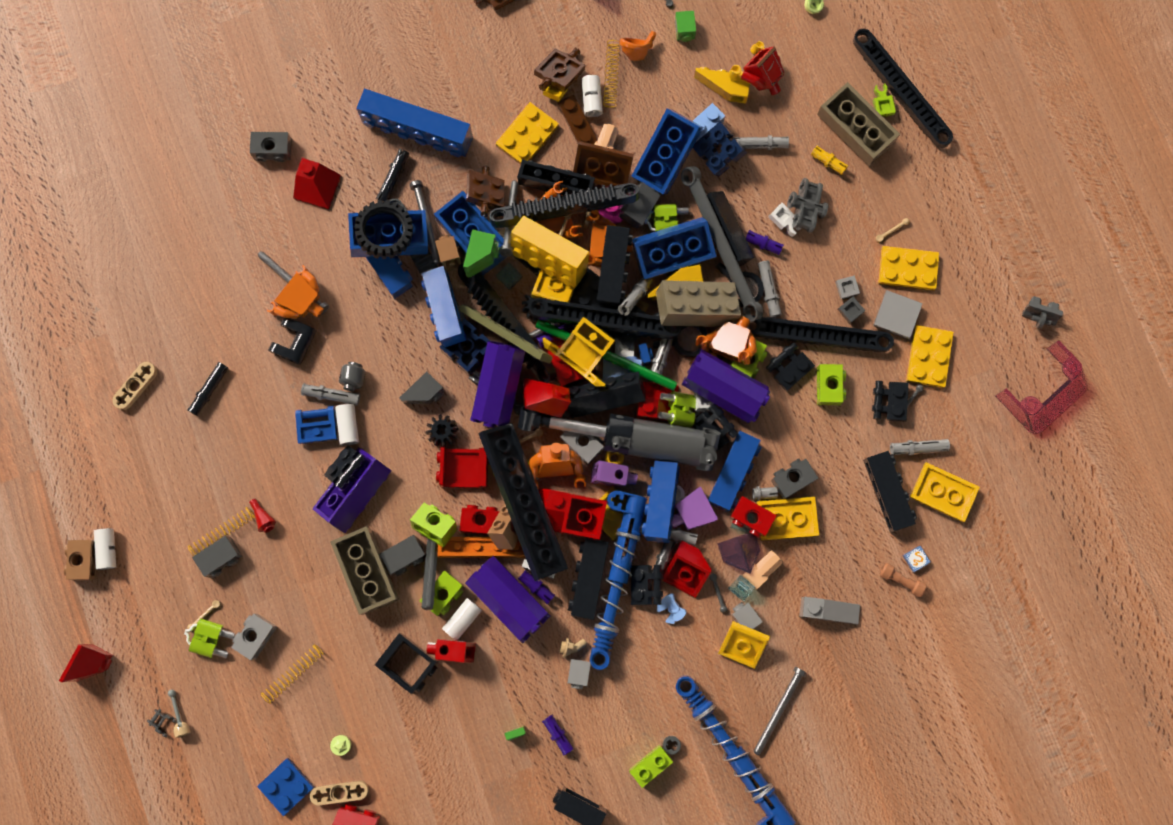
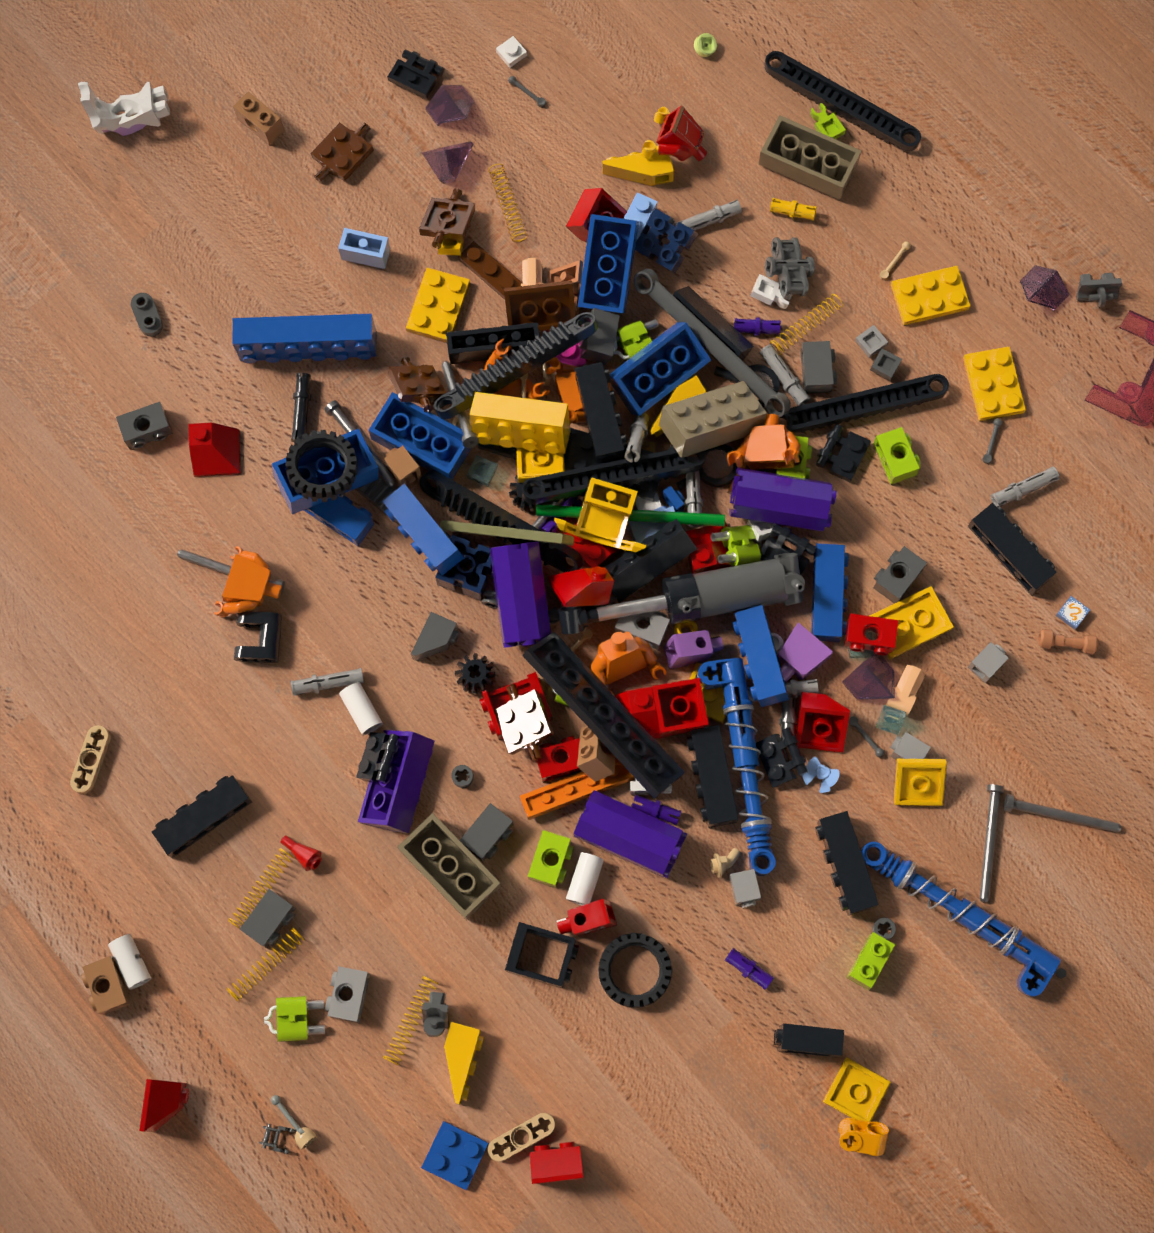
camera: 20 degrees left, 5 degrees down
black pin [187,362,229,416] -> none
tan hinge [187,600,221,632] -> none
blue plate [295,406,338,444] -> none
yellowish green tile [330,735,351,756] -> none
dark grey head [339,362,366,392] -> none
lime brick [410,502,457,548] -> none
dark grey axle [421,539,438,611] -> none
bright green slope [463,230,500,277] -> none
bright green tile [504,726,526,741] -> none
white pin [582,75,603,117] -> none
orange hat [619,31,656,61] -> none
bright green brick [675,11,696,42] -> none
light grey pin [752,486,778,501] -> none
light grey slope [799,597,860,624] -> none
black plate [872,381,909,422] -> none
light grey tile [873,290,923,339] -> none
yellow plate [910,462,980,522] -> none
none -> dark grey plate [131,293,163,337]
none -> black brick [152,775,252,858]
none -> yellow piece [226,928,305,1002]
none -> light blue brick [338,228,391,269]
none -> slope [421,141,474,184]
none -> dark grey hips [422,992,449,1037]
none -> yellow slope [444,1022,484,1105]
none -> dark grey bush [451,765,473,788]
none -> plate [494,684,554,762]
none -> nougat slope [547,260,583,315]
none -> red slope [566,188,627,242]
none -> black tyre [598,933,672,1008]
none -> yellow piece [770,294,843,355]
none -> dark grey brick [800,341,837,394]
none -> black brick [815,811,879,916]
none -> light grey brick [968,642,1008,683]
none -> flat silver bar [1004,794,1122,833]
none -> slope [1020,265,1070,311]

